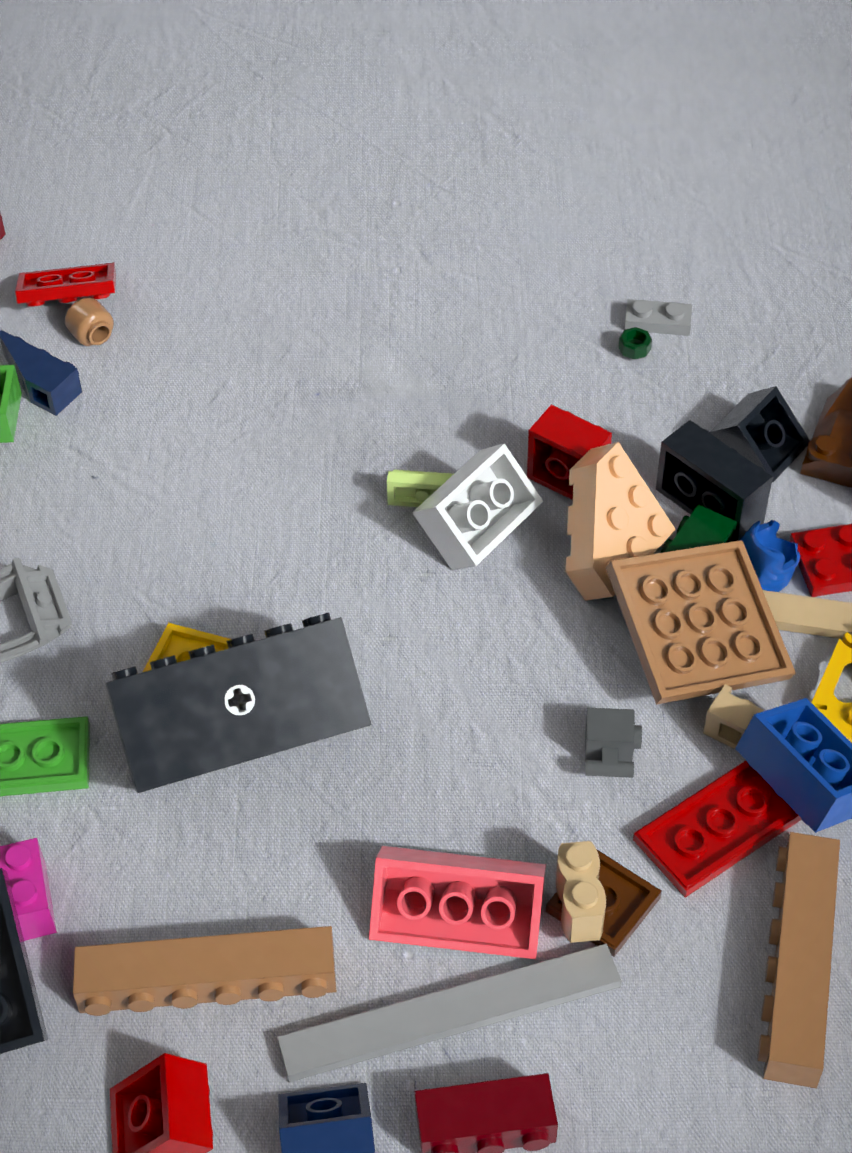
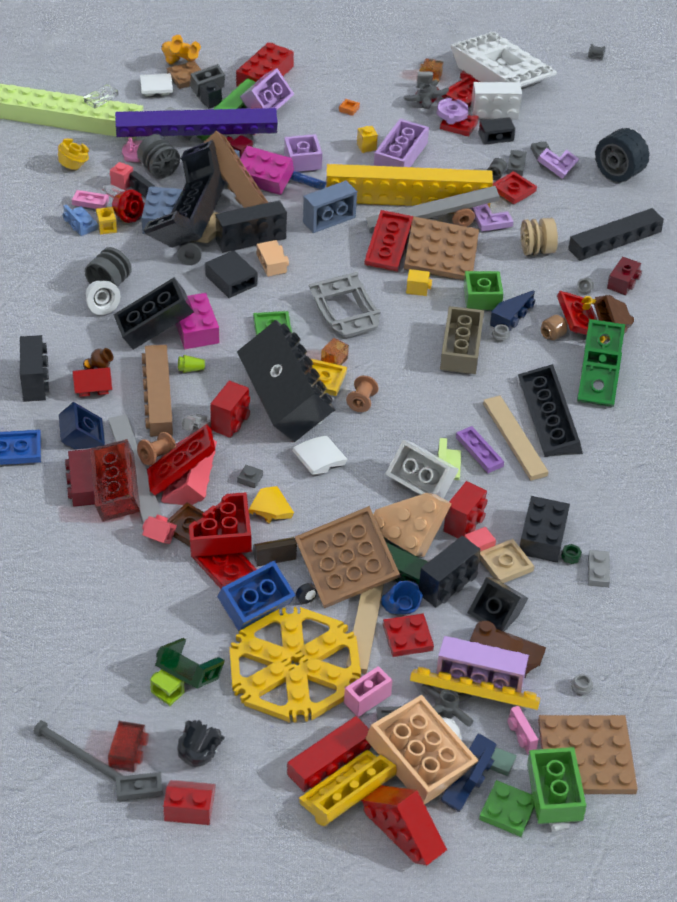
camera: 85 degrees right, 5 degrees down
tan brick [556,841,606,943] -> none
dark grey brick [585,707,642,778] -> none
tan brick [703,684,764,749] -> none
medium nougat brick [757,832,840,1089] -> none
none -> reddish brown animal [83,348,114,370]
none -> clear red brick [90,439,141,522]
none -> nougat hose [137,432,176,466]
none -> coral brick [142,514,177,544]
none -> red plate [147,424,216,495]
none -> lime cone [178,355,205,373]
none -> light grey hinge [182,414,211,431]
none -> red brick [189,492,252,557]
none -> red brick [210,380,251,438]
none -> dark grey plate [237,465,263,488]
none -> yellow slope [249,486,294,524]
none -> dark brown brick [253,537,297,567]
none -> white slope [292,436,347,475]
none -> black tile [296,583,317,604]
none -> clear orange brick [321,338,349,366]
none -> nougat hose [346,375,379,412]
none -> dark tan brick [440,306,484,374]
none -> medium lavender plate [456,426,504,473]
none -> coral brick [465,526,496,551]
none -> tan plate [479,539,534,583]
none -> tan tile [483,395,549,481]
none -> light grey plate [492,324,510,341]
none -> black arch [518,364,583,457]
none -> black brick [520,496,570,563]
none -> green bracket [577,319,626,407]
none -> reddish brown torso [581,295,634,343]

